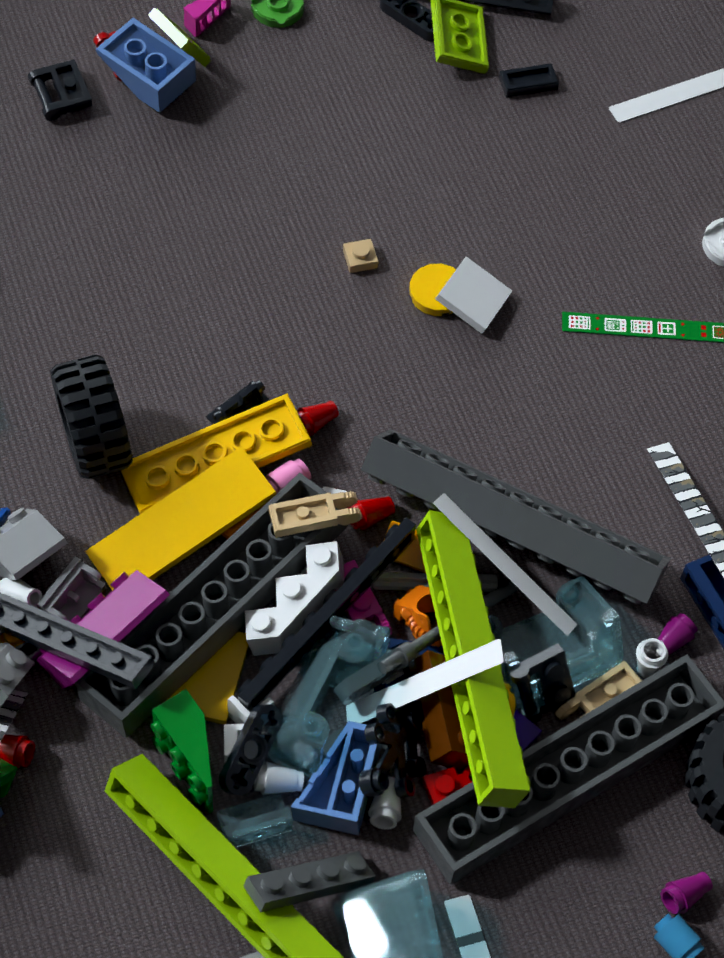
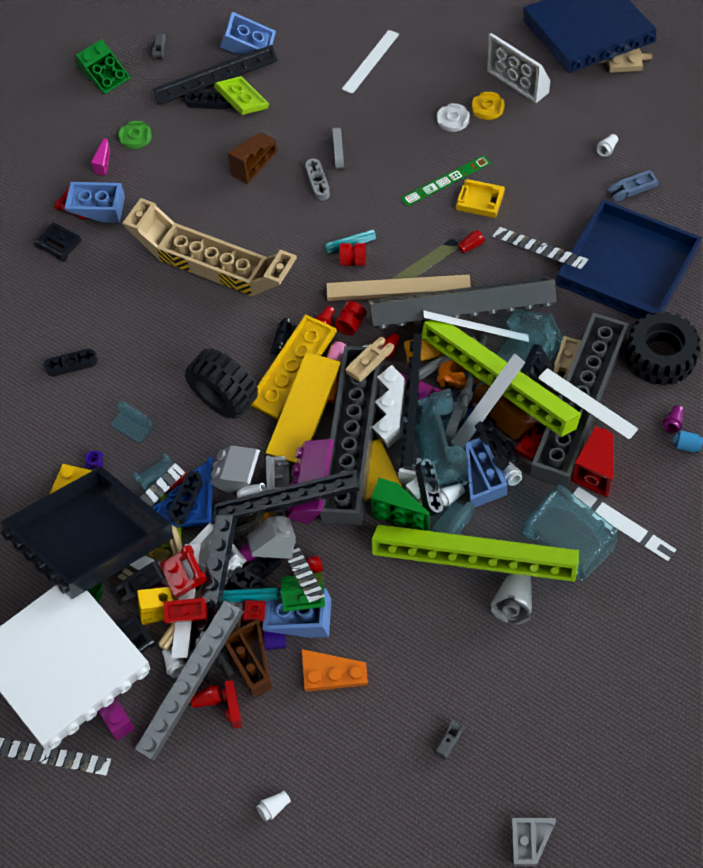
camera: 25 degrees left, 0 degrees up
tile [148,8,211,67] -> none
dark grey plate [243,851,376,912] -> none
tan plate [343,239,378,273] -> none
yellow tile [409,264,456,316] -> none
white tile [435,257,512,334] -> none
black tile [499,63,559,98] -> none
white cone [636,638,668,678] -> none
magenta cone [657,613,698,656] -> none
none -> tan slope [122,198,297,296]
none -> reddish brown wedge [228,132,278,184]
none -> light grey beam [305,159,330,201]
none -> teal axle [325,230,376,253]
none -> tan tile [327,275,471,301]
none -> light grey beam [332,127,344,169]
none -> red wheel [334,301,367,336]
none -> red wheel [340,243,366,266]
none -> olive sticker [382,238,459,299]
none -> yellow container [456,179,505,218]
none -> red cone [458,229,485,254]
none -> white sticker [539,369,638,439]
none -> red slope [572,426,614,498]

